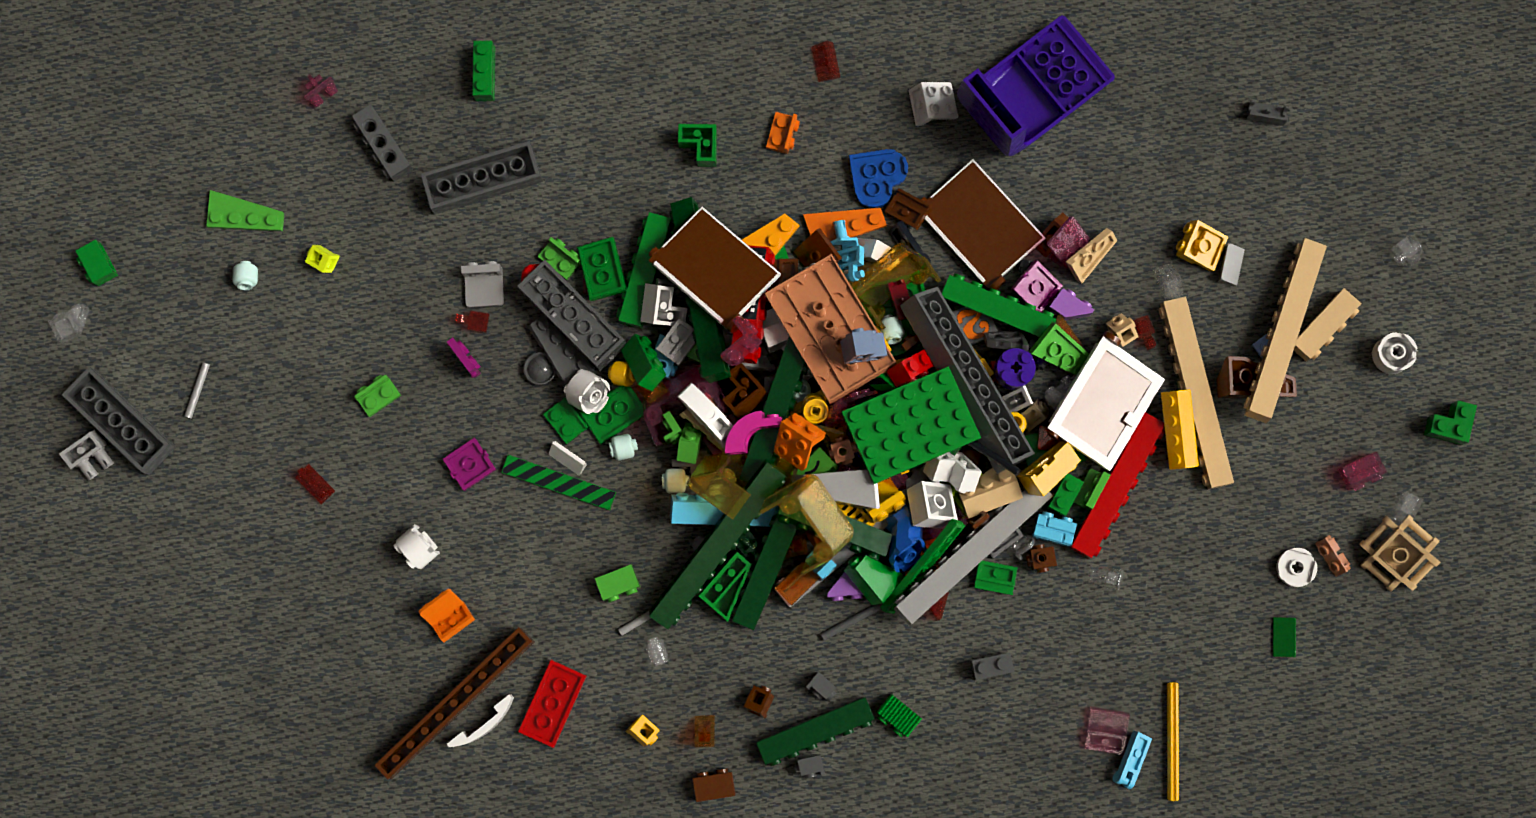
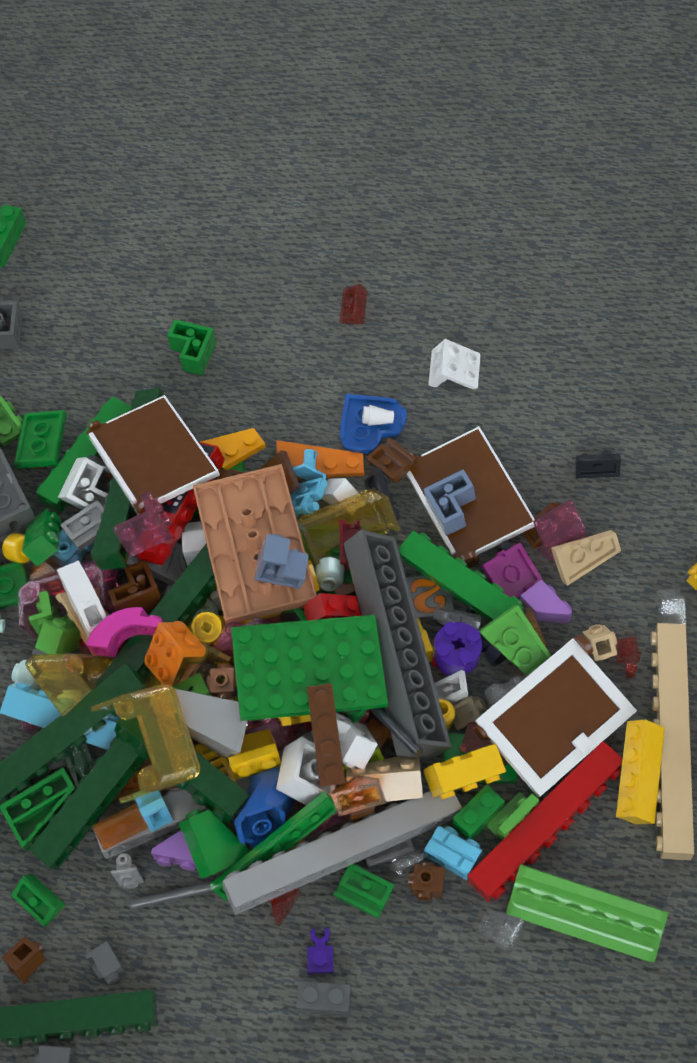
camera: 15 degrees right, 20 degrees down
orange bracket [766,112,800,154] -> none
green brick [877,694,922,738] -> none
dark purple piece [957,15,1115,156] -> none
none -> green slope [11,874,66,927]
none -> light grey hinge [111,853,144,889]
none -> reddish brown plate [306,683,345,787]
none -> dark purple plate [307,928,334,974]
none -> clear orange slope [331,775,387,816]
none -> white cone [362,405,394,426]
none -> sand blue brick [424,469,476,536]
none -> bright green plate [506,864,669,962]
none -> black tile [575,450,621,478]

